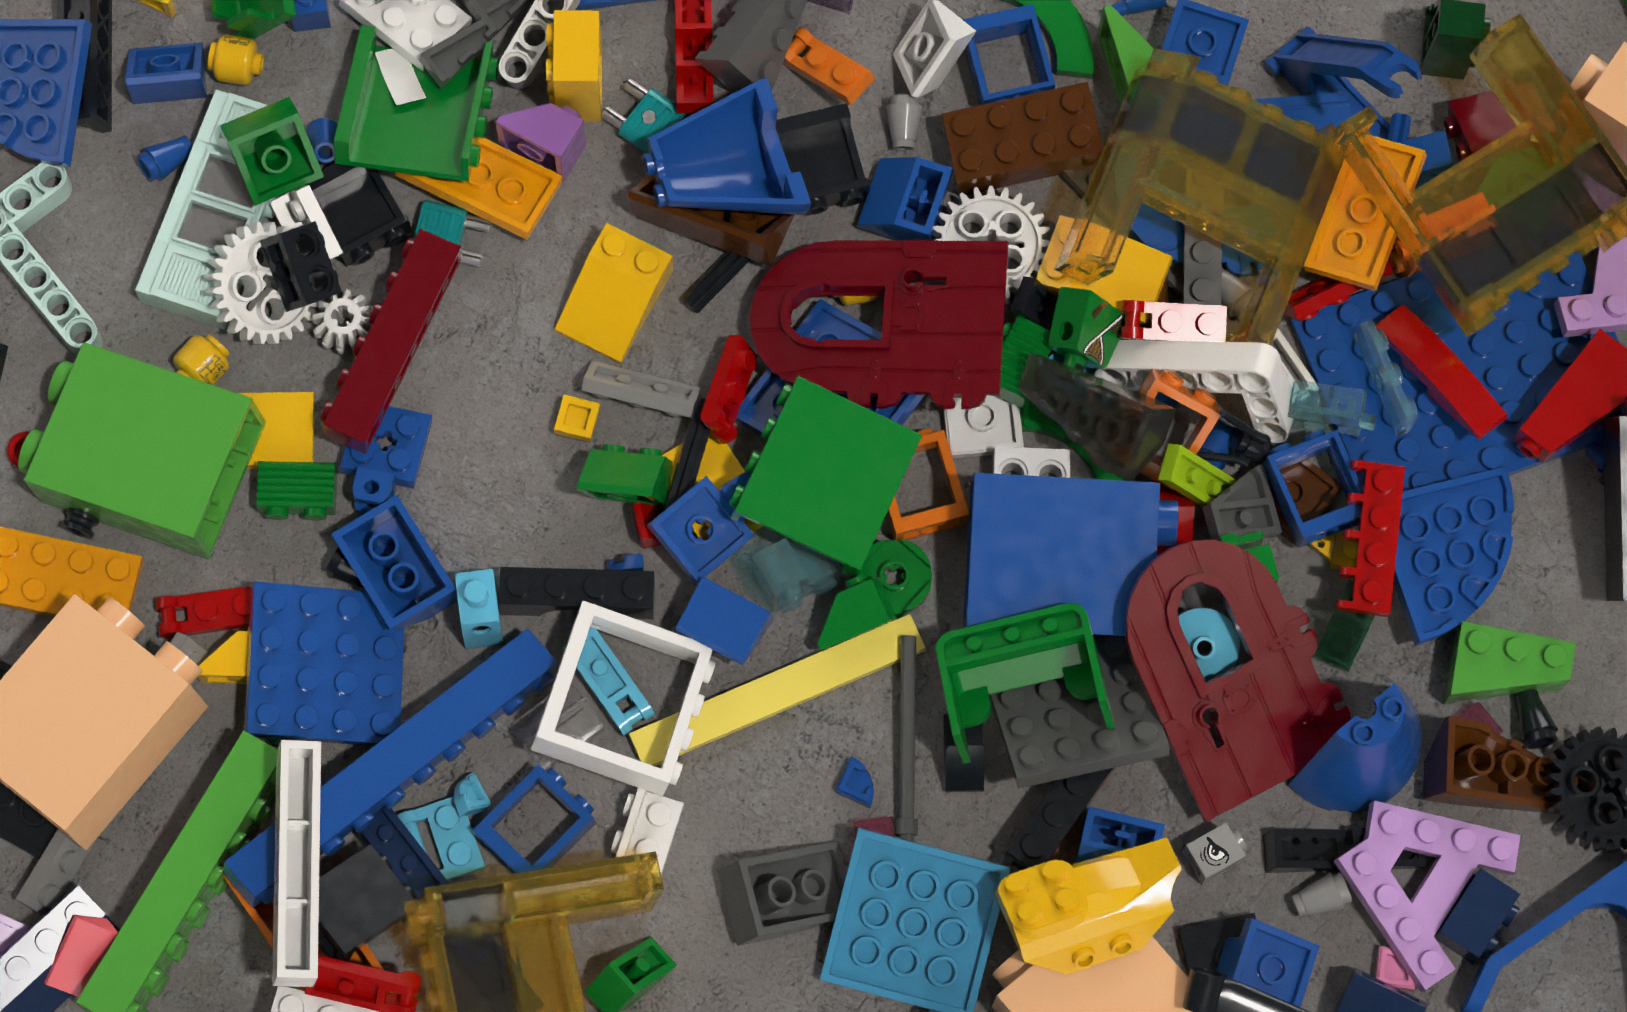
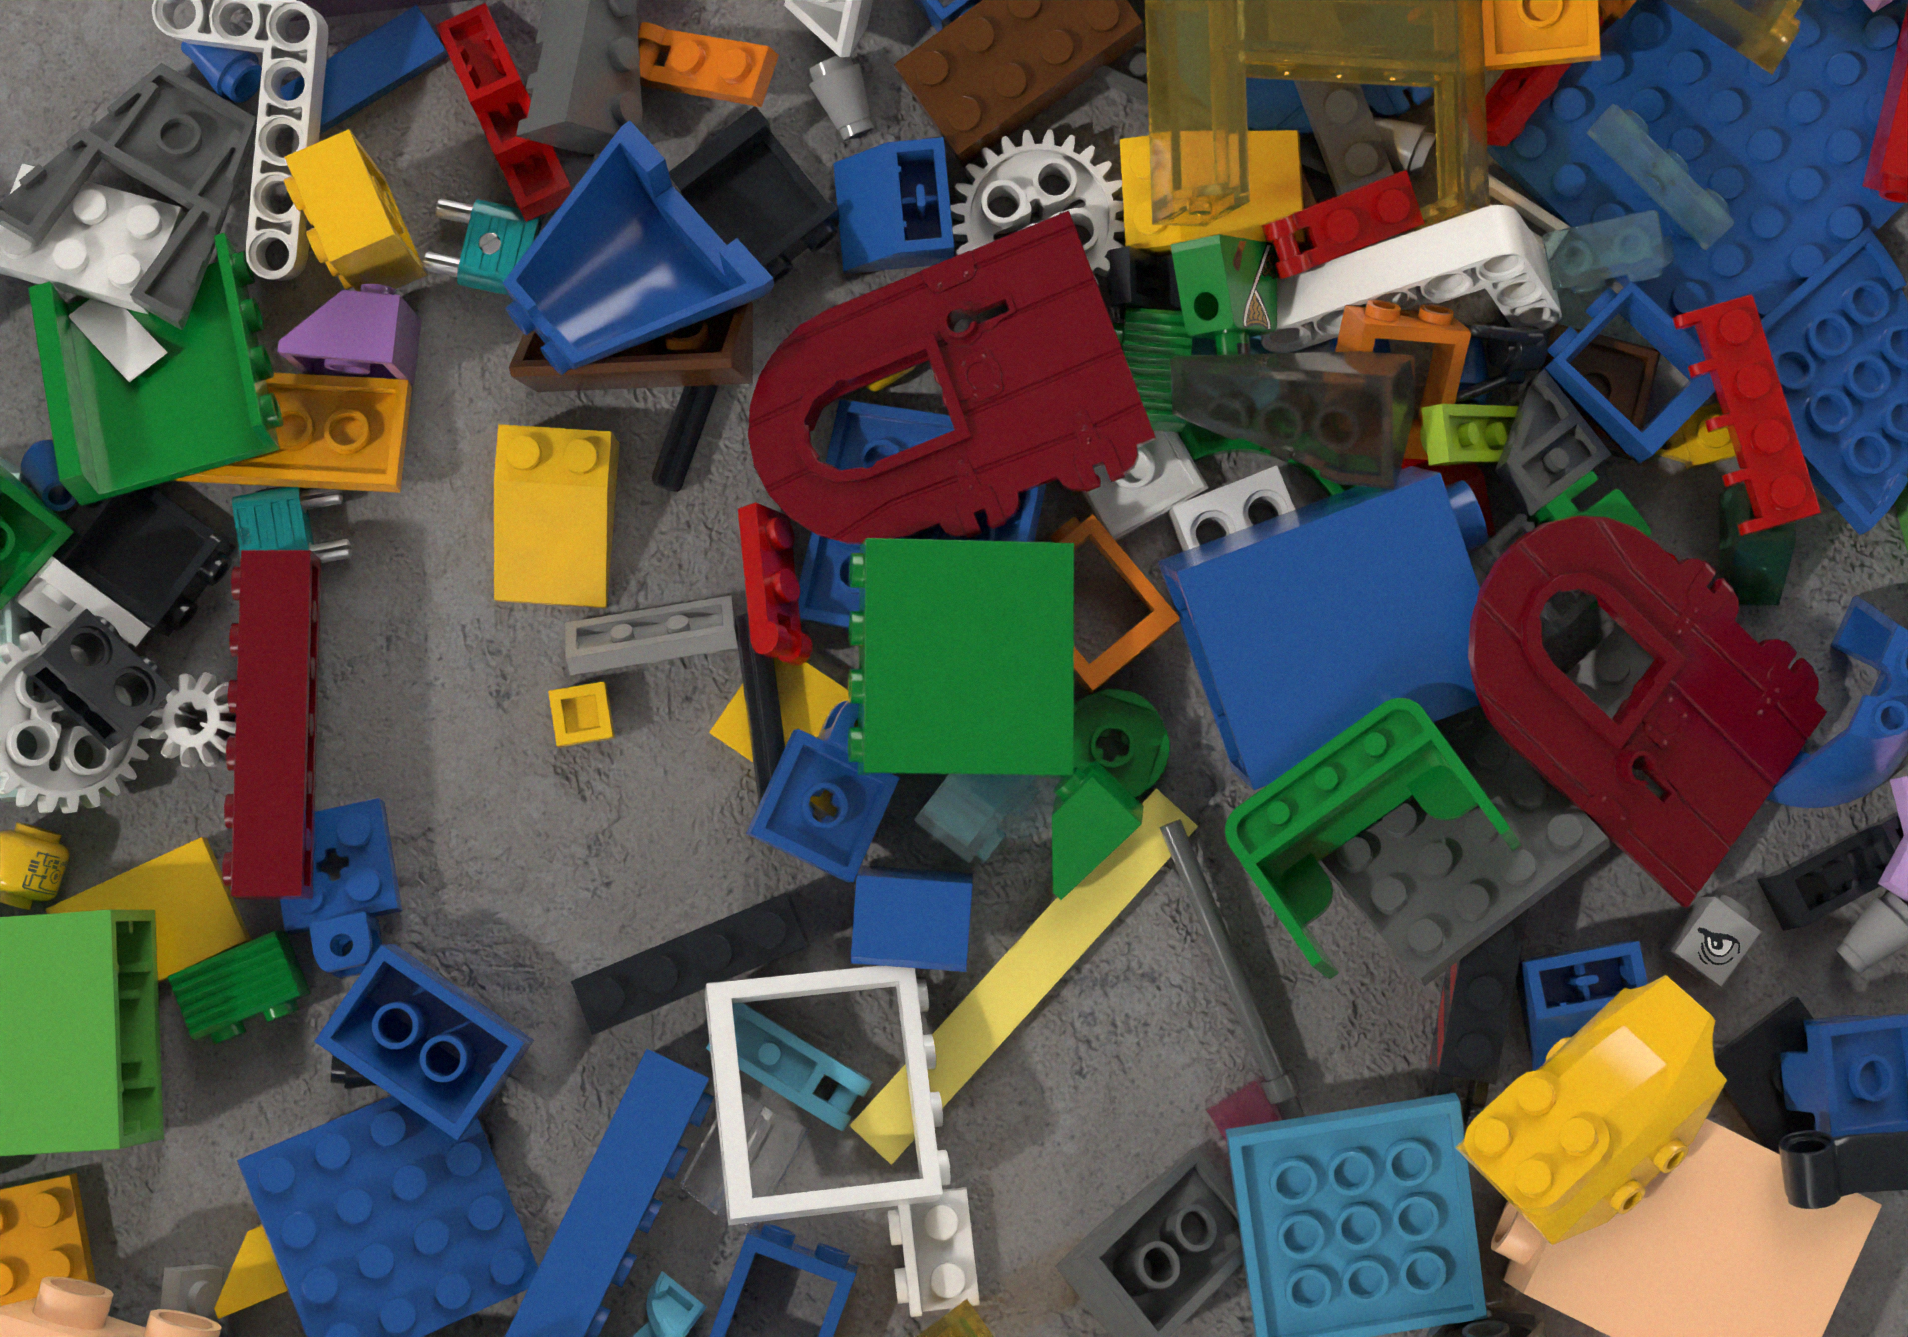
camera: 20 degrees left, 10 degrees up
red plate [155,586,251,639] -> none
medium azure torso [455,569,504,649] -> none
green slope [577,444,673,506] -> none
blue tile [606,553,644,571] -> none
red slope [633,502,663,549] -> none
blue tile [835,756,874,808] -> none
black slope [943,714,985,793] -> none
medium azure dish [1178,608,1240,682] -> none
red slope [1375,304,1507,440] -> none

